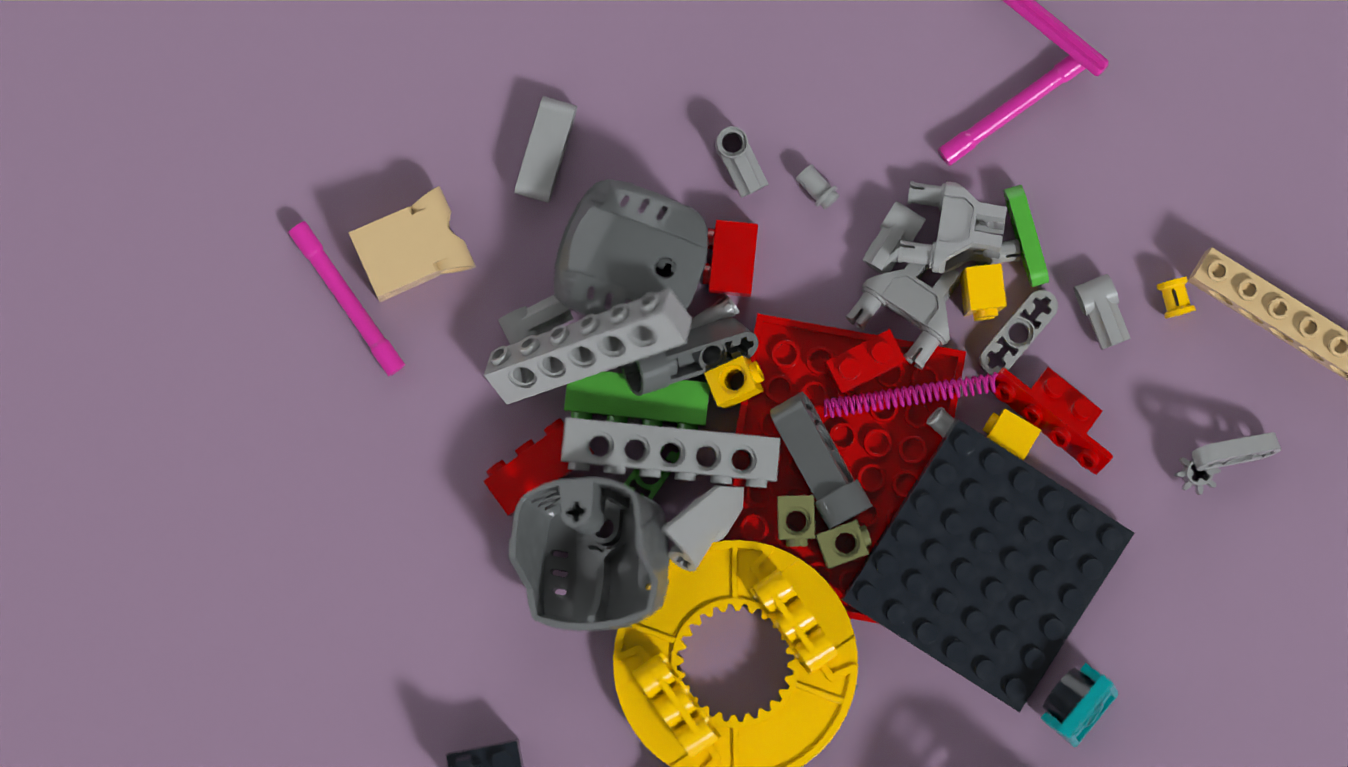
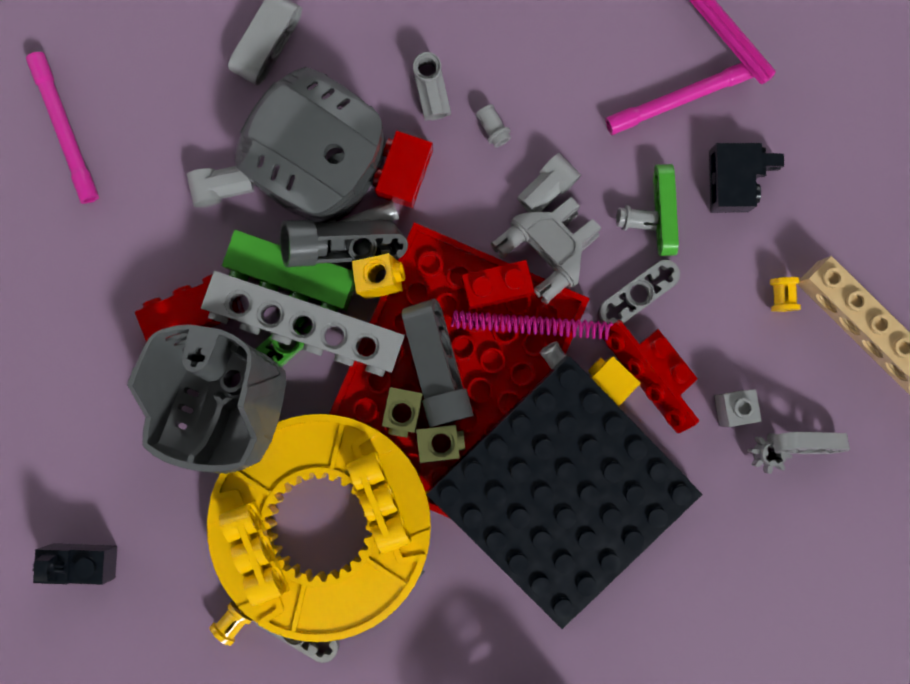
camera: 15 degrees right, 0 degrees up
tan piece [348,186,476,302] -> none
light grey brick [484,289,692,405] -> none
light grey panel [662,485,744,572] -> none
light grey connector [898,181,1007,273] -> none
yellow brick [960,263,1007,321] -> none
teal piece [1041,663,1119,747] -> none
light grey piece [1074,274,1131,350] -> none
none -> black hinge [709,143,784,213]
none -> light grey brick [714,389,762,427]

